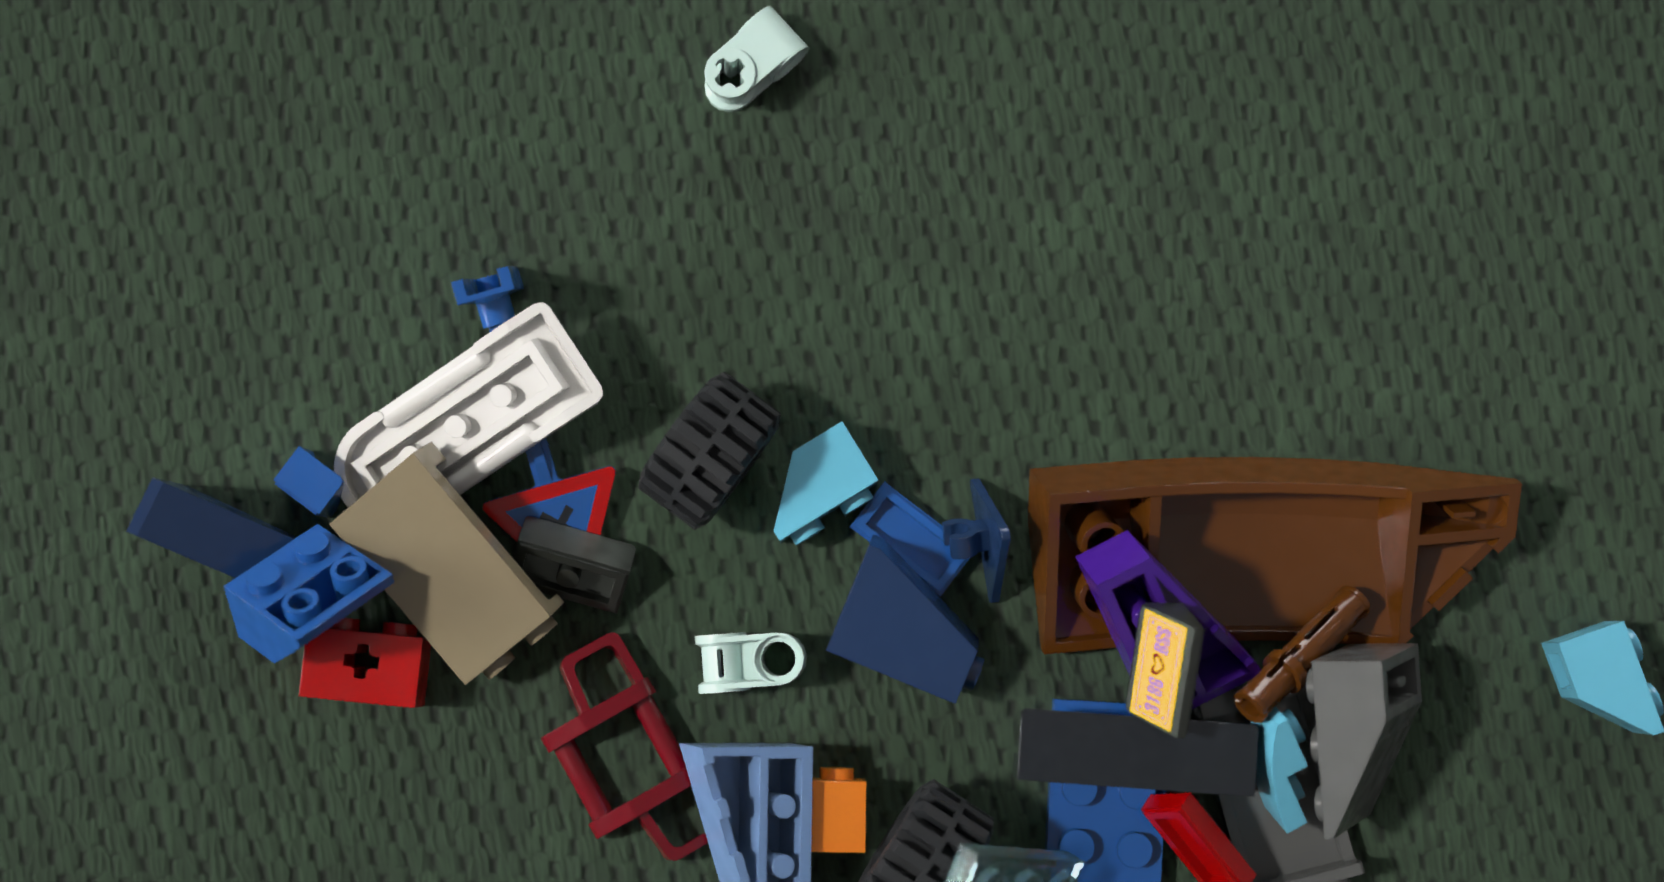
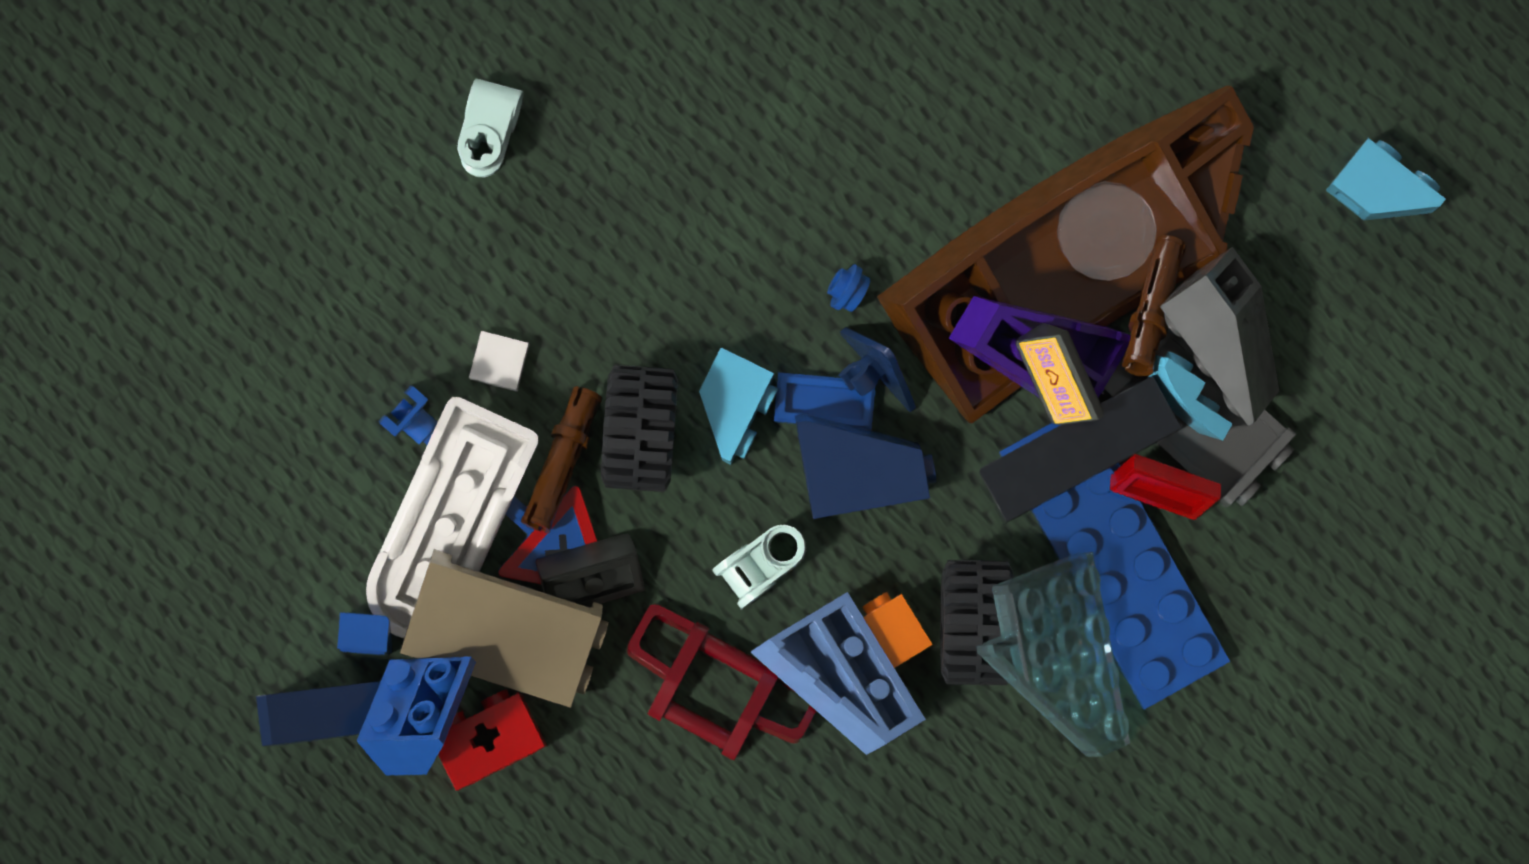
camera: 25 degrees left, 0 degrees up
none -> white tile [469,331,530,391]
none -> reddish brown pin [521,386,603,533]
none -> blue plate [827,264,870,312]
none -> clear tile [1057,181,1157,281]

